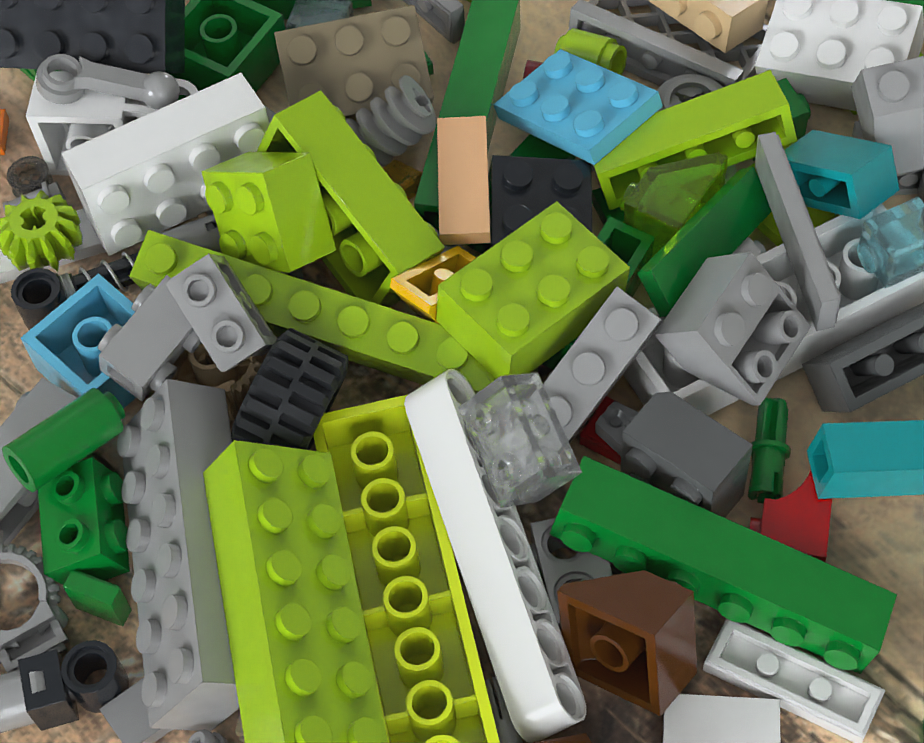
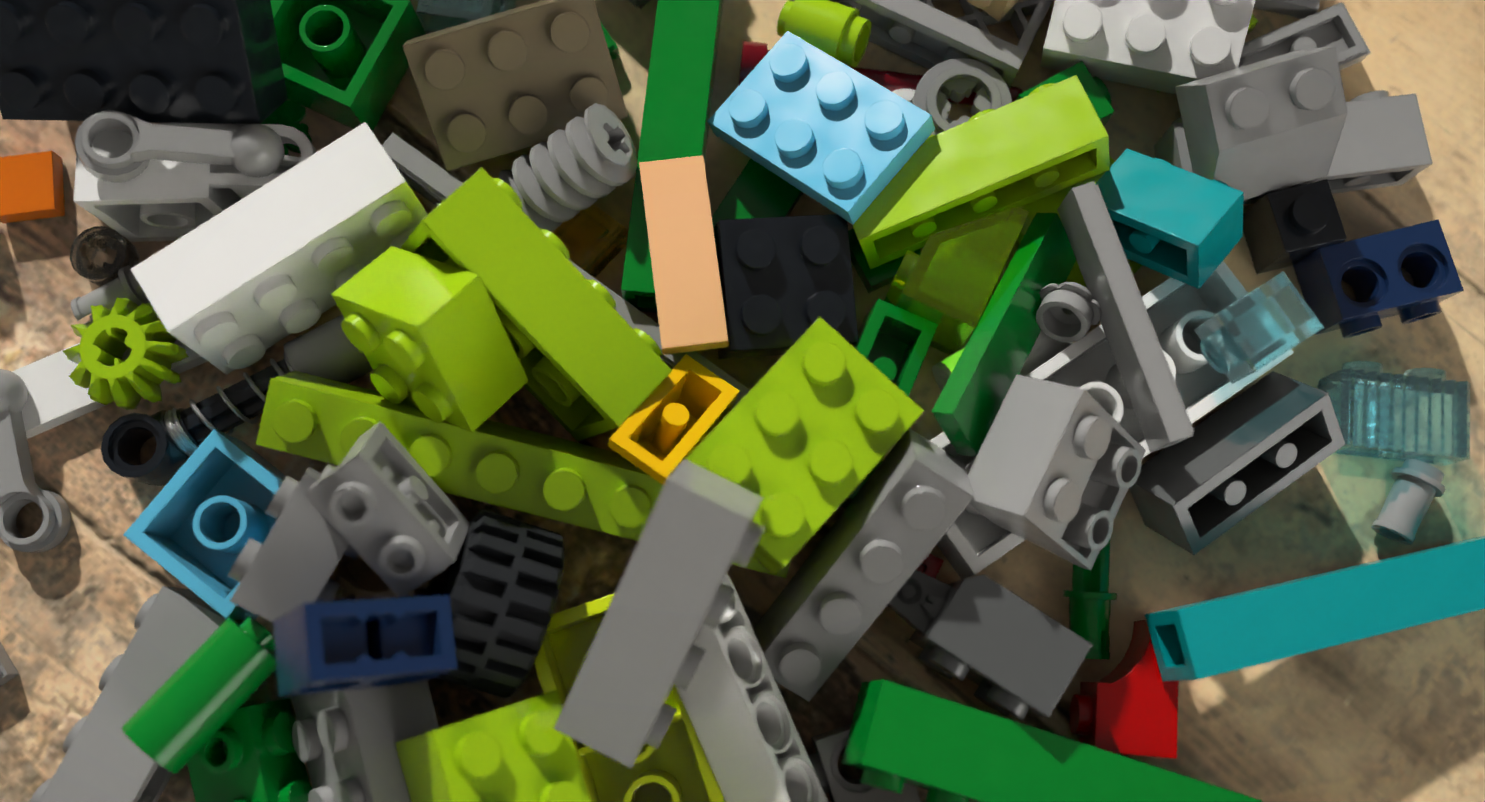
camera: 15 degrees left, 20 degrees up
clear brick [458,373,582,508] -> none
none -> dark blue brick [273,595,457,697]
none -> light grey brick [553,459,765,768]
none -> light grey plate [1036,282,1101,342]

